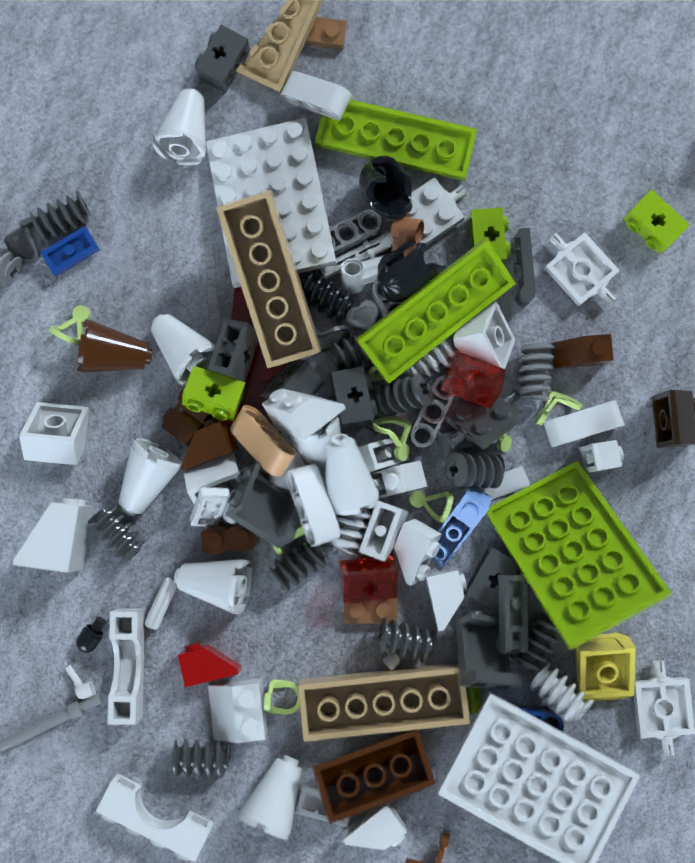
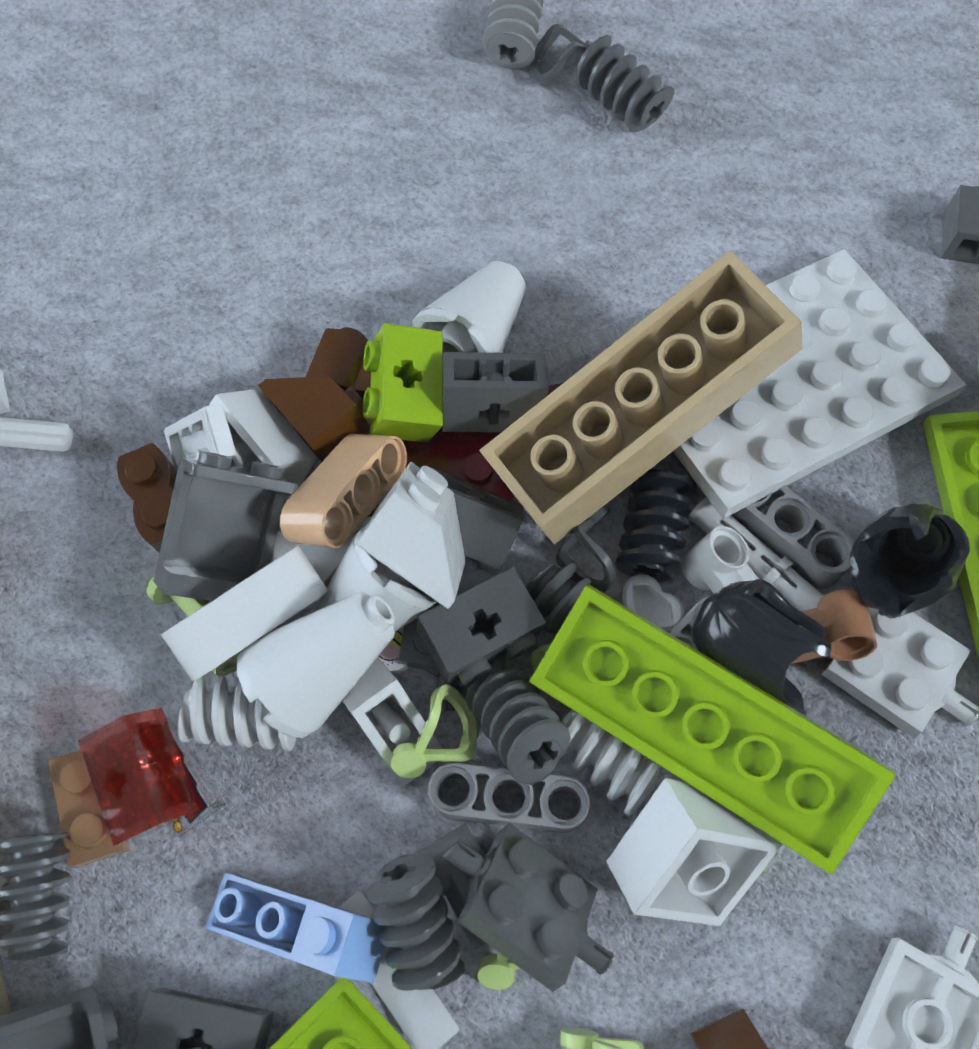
camera: 75 degrees right, 15 degrees down
white slope [13,498,94,573] -> none
white slope [19,402,89,465] -> none
blue plate [40,226,100,276] -> none
yellowish green piece [48,305,91,345] -> none
reddish brown cone [77,319,153,373] -> none
dark grey piece [87,505,145,565] -> none
white cone [118,438,183,516] -> none
white cone [153,88,206,166] -> none
white cone [174,559,253,614] -> none
dark grey piece [269,541,330,592] -> none
white slope [359,501,408,561] -> none
white slope [370,460,427,499] -> none
white slope [394,519,442,586] -> none
yellowish green piece [408,490,453,524] -> none
white slope [425,569,467,631] -> none
clear red brick [441,350,506,409] -> none
lime brick [468,207,511,264] -> none
dark grey plate [511,228,536,307] -> none
light grey piece [516,343,555,400] -> none

